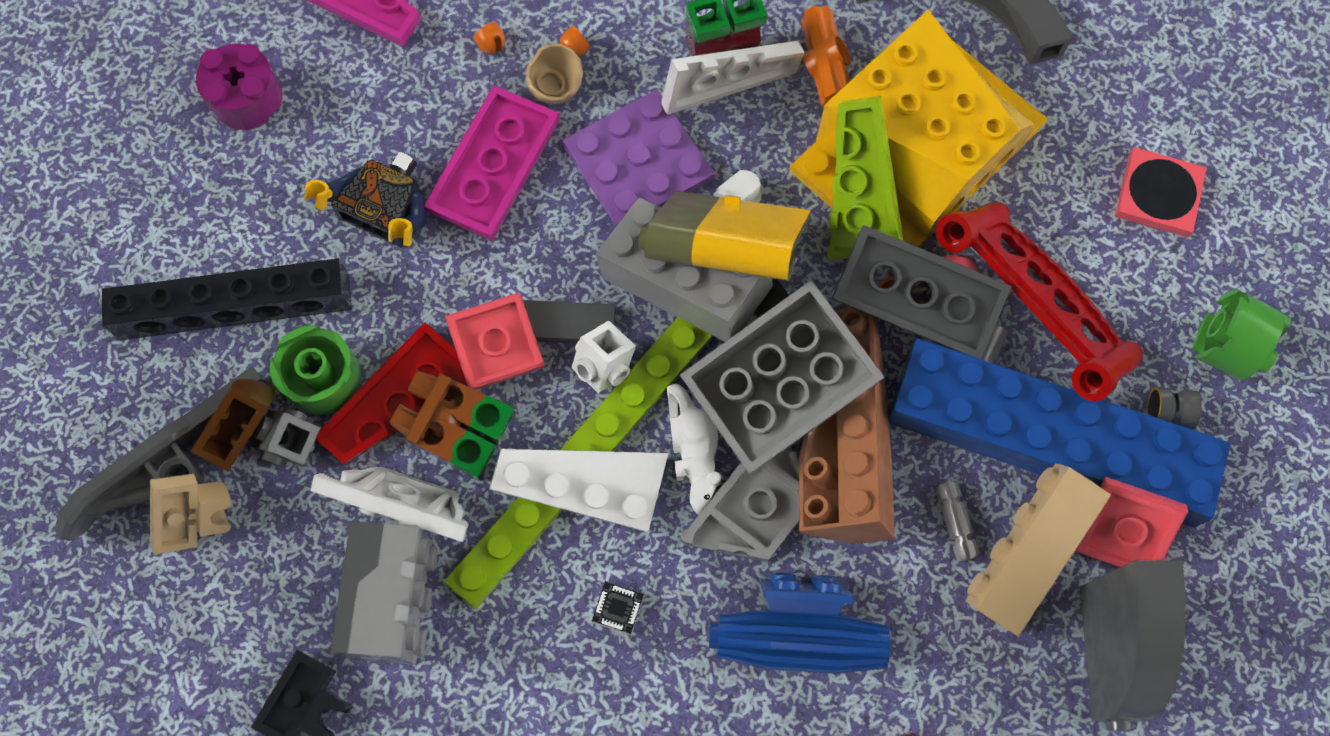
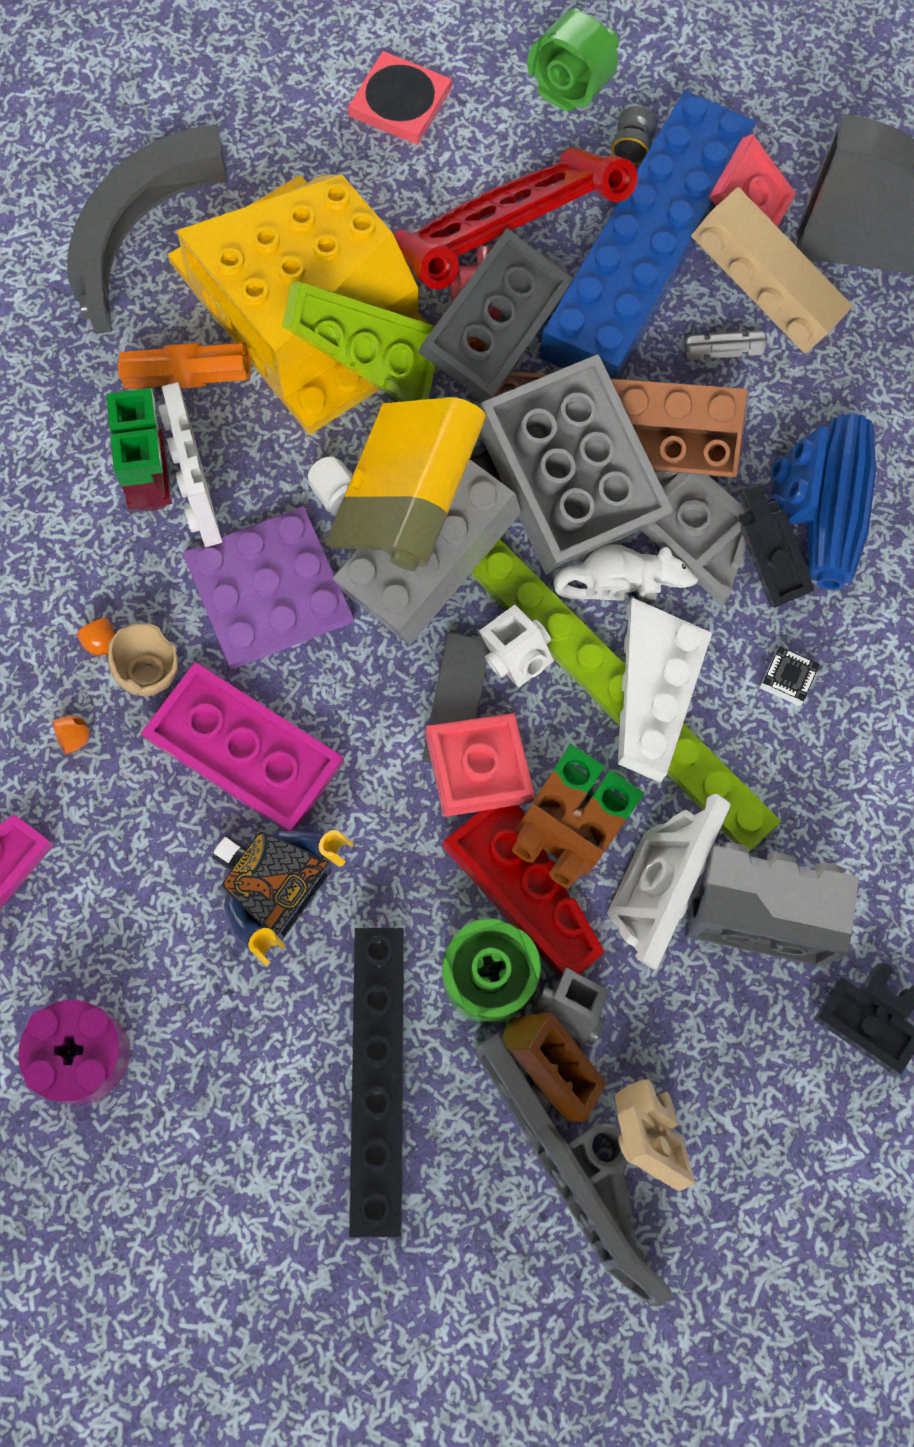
camera: 85 degrees left, 0 degrees up
none -> black hinge [738,484,815,608]

